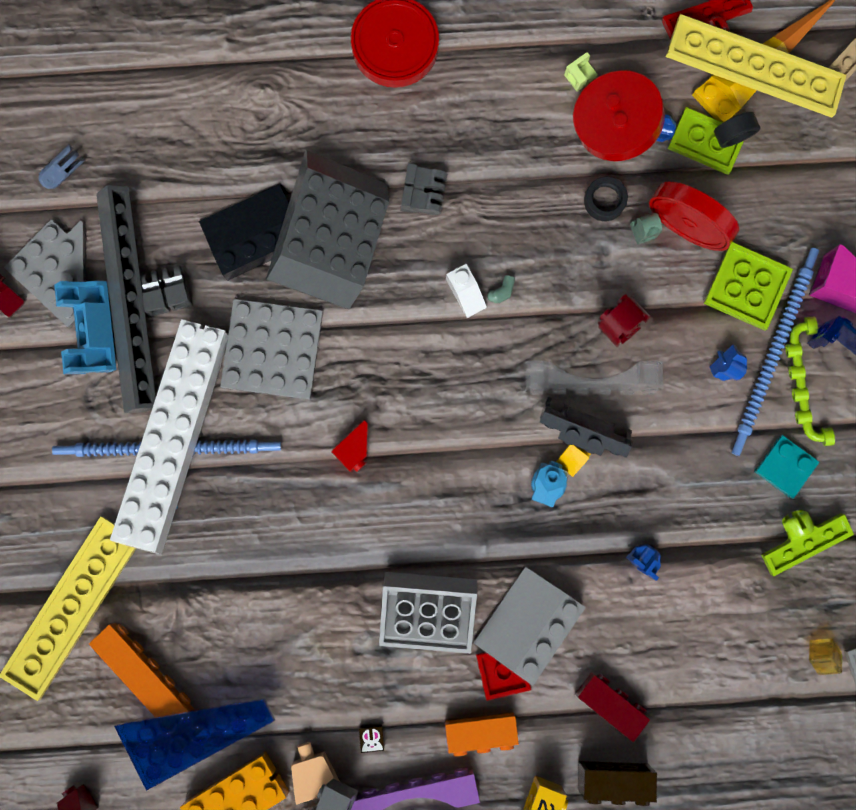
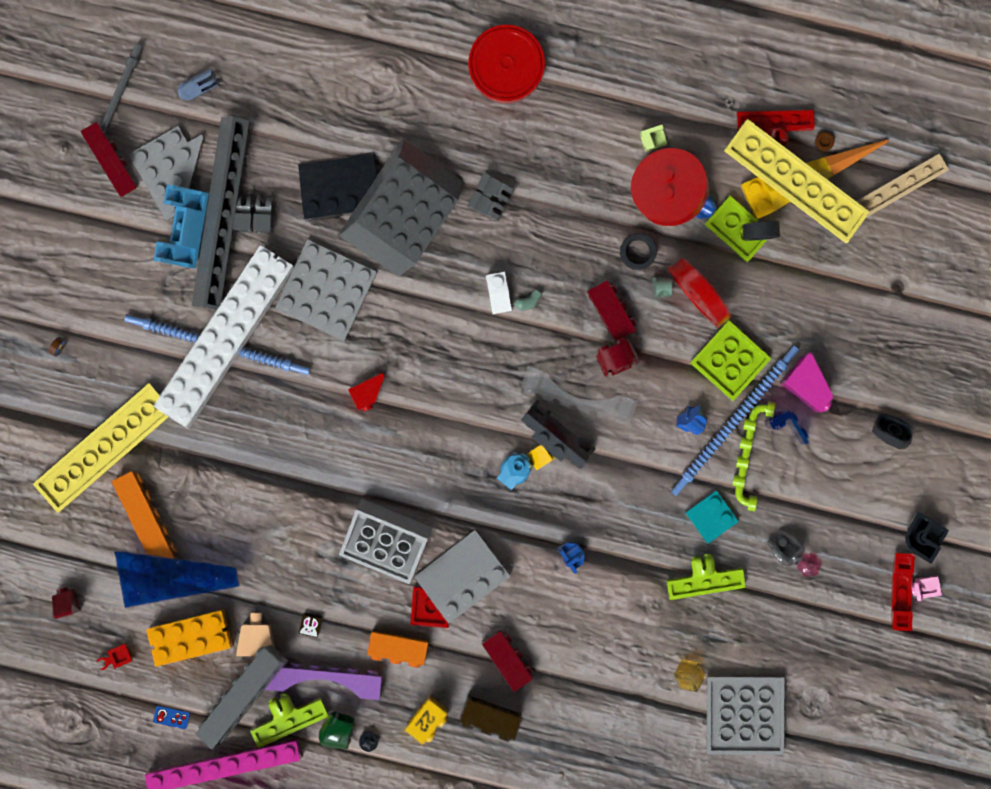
camera: 15 degrees right, 5 degrees up
none -> dark red brick [586,280,637,342]
none -> reddish brown tile [814,132,834,152]

